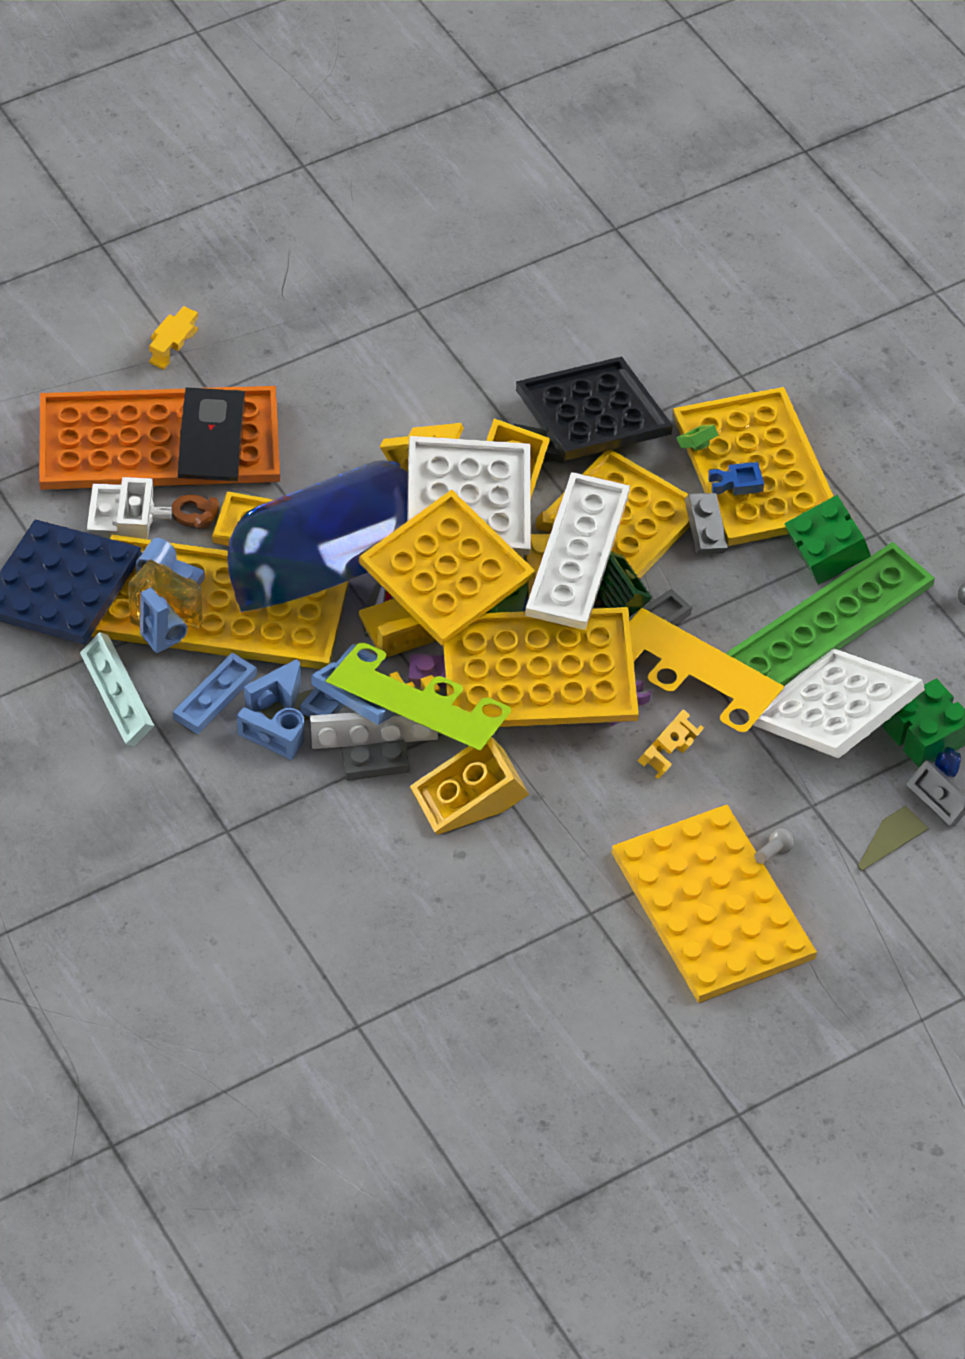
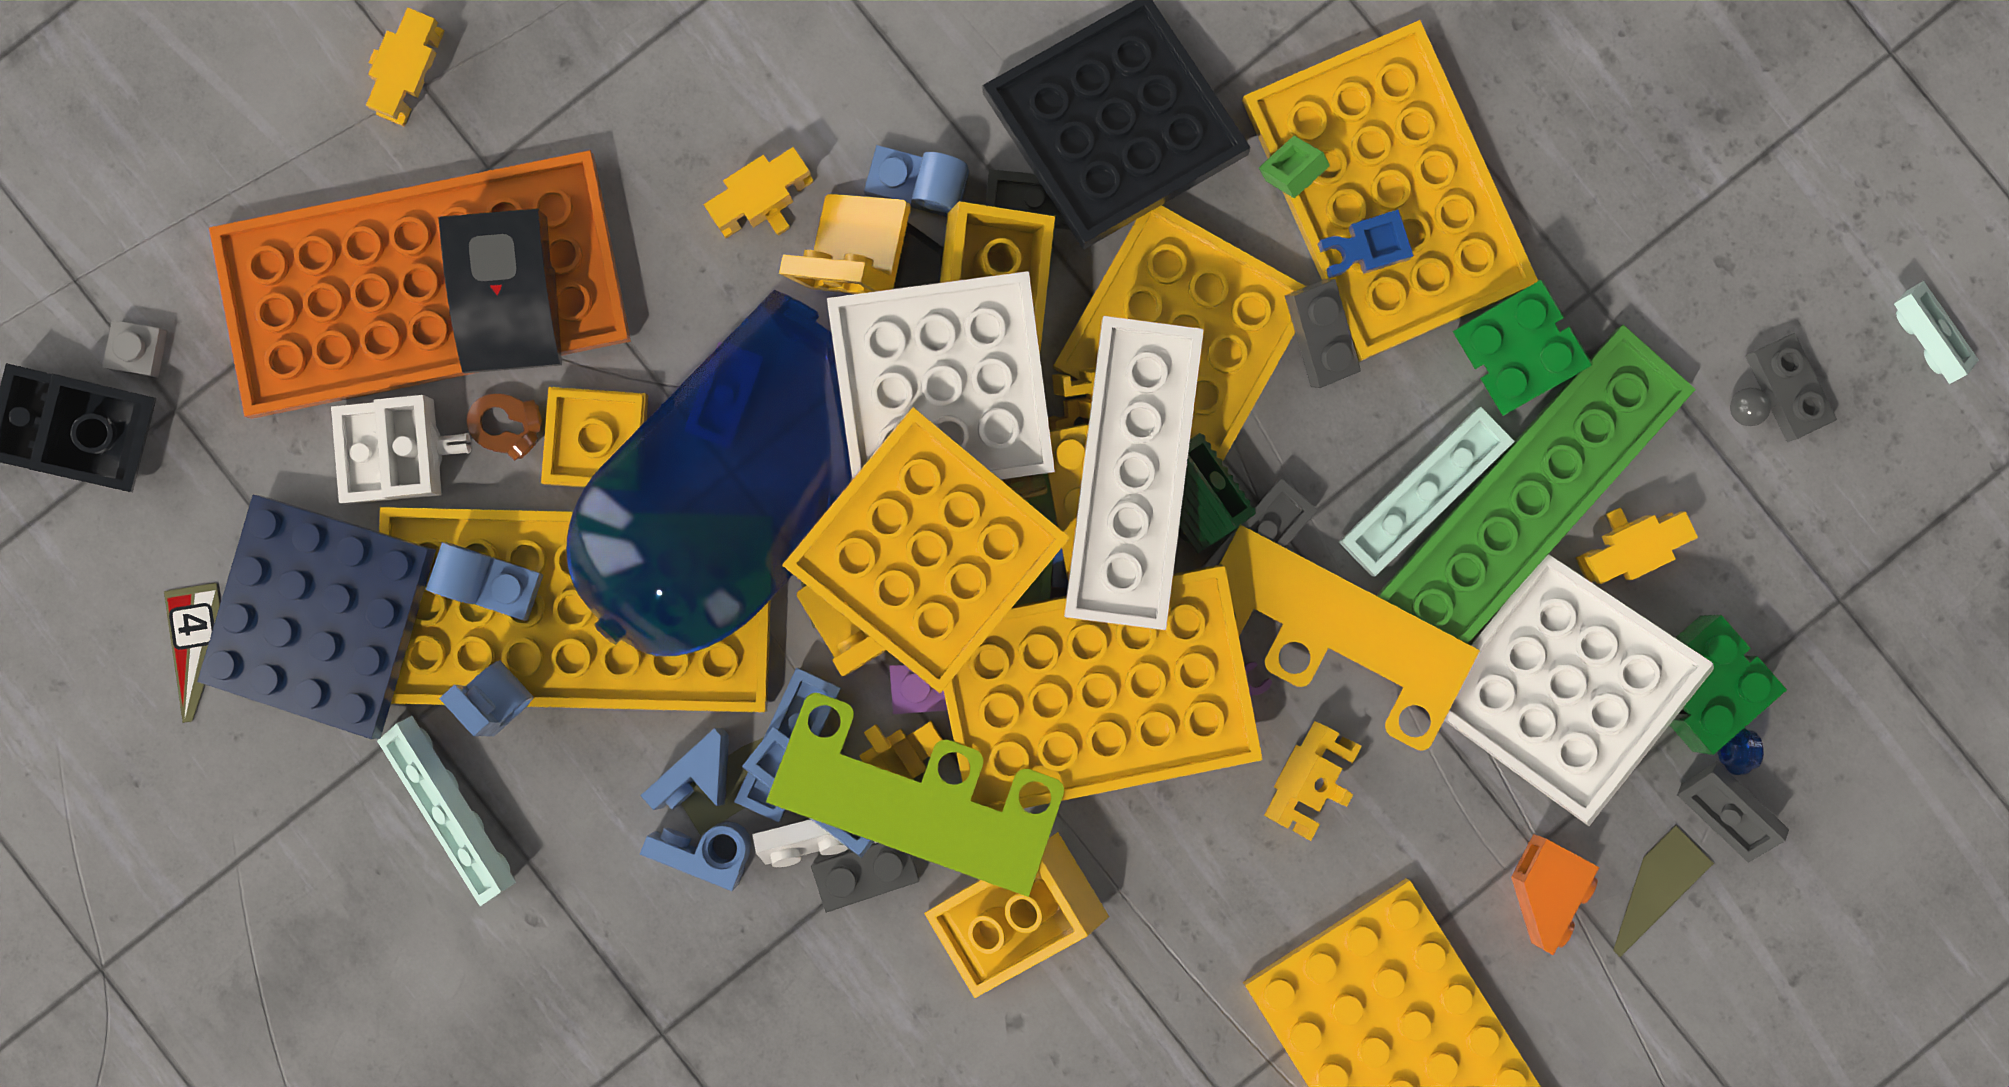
camera: 10 degrees left, 35 degrees up
clear yellow bracket [128,559,203,628] -> none
medium blue plate [173,653,257,734] -> none
light grey bar [754,828,795,864] -> none
none -> yellow piece [703,147,814,239]
none -> medium blue plate [864,145,970,217]
none -> light aqua plate [1339,407,1515,577]
none -> orange slope [1511,834,1599,955]
none -> yellow piece [1575,507,1698,584]

